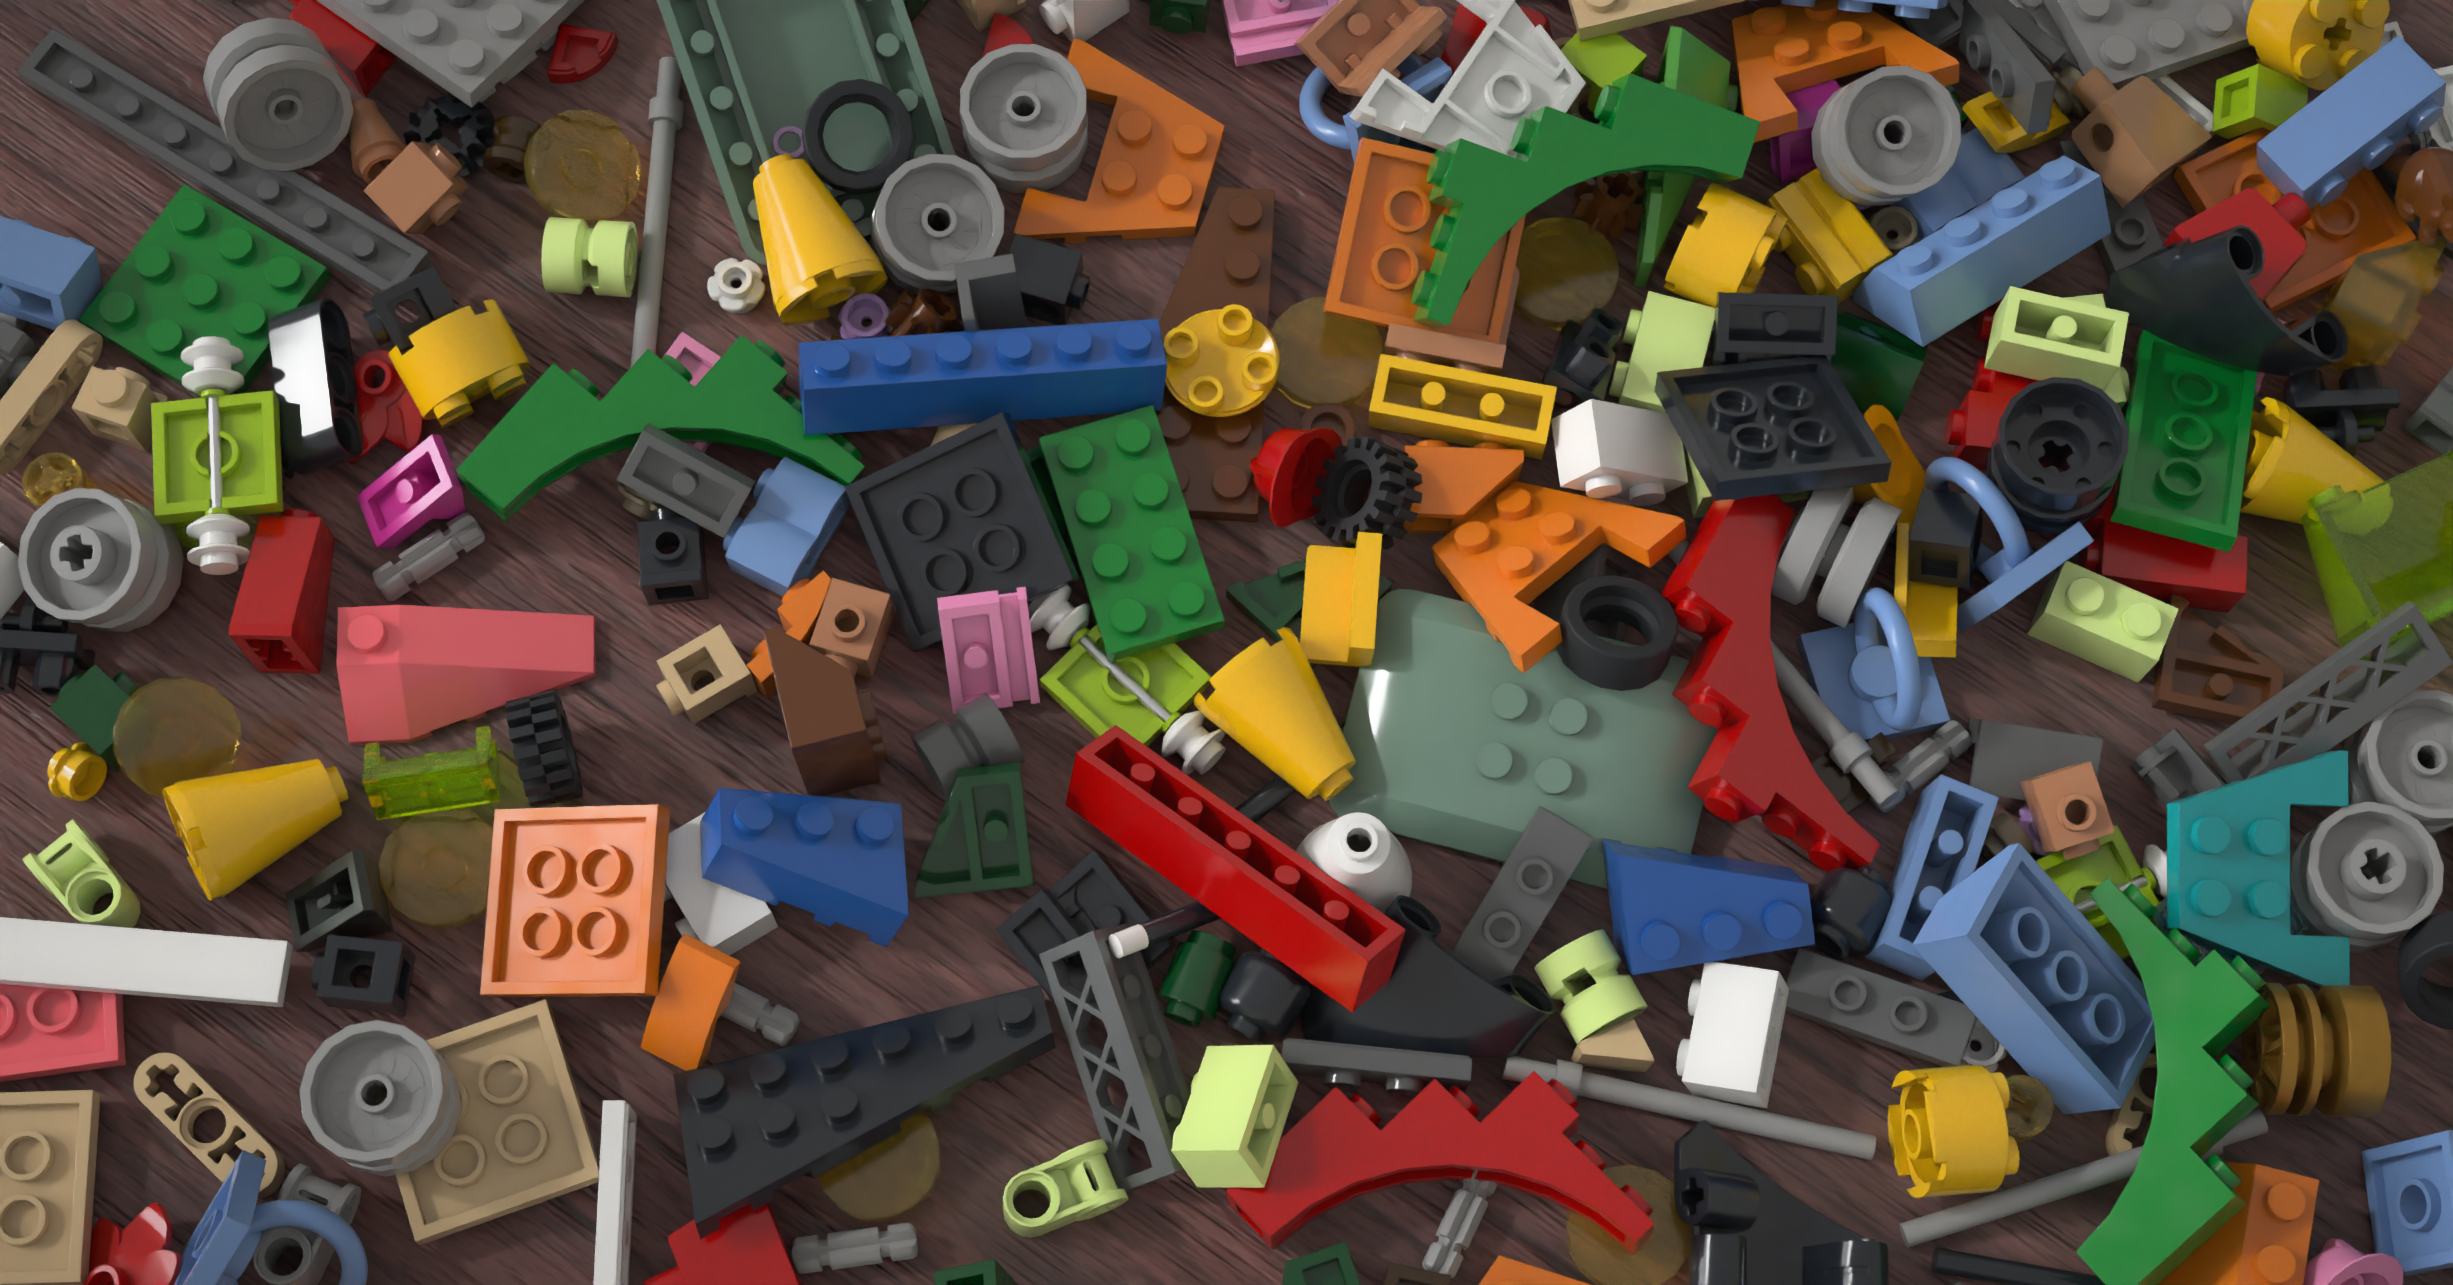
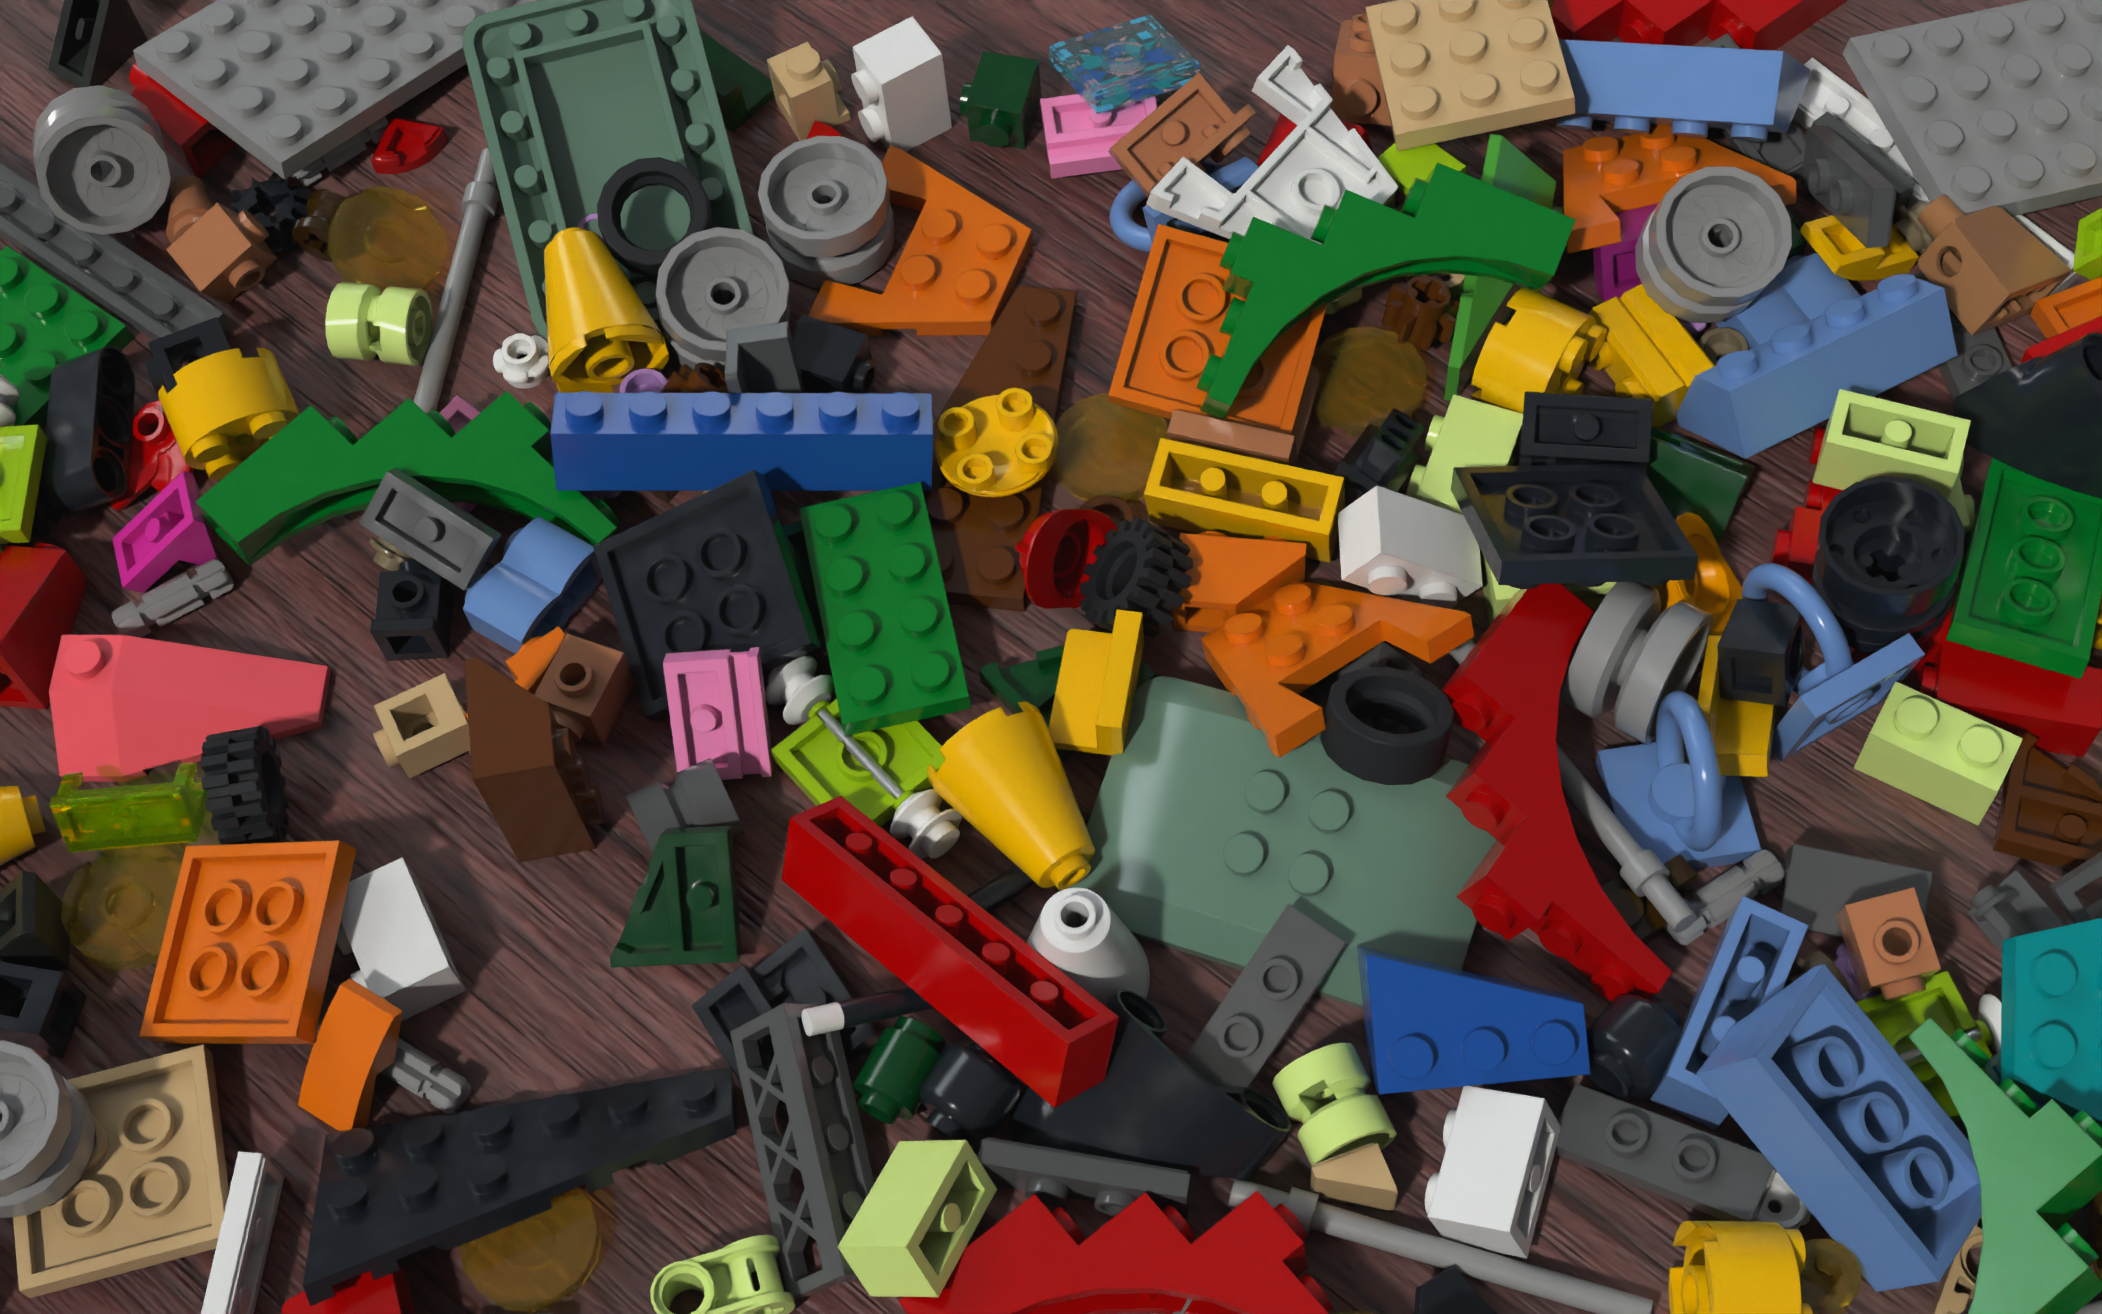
camera: 15 degrees right, 10 degrees down
blue wedge [700,788,909,947] -> none

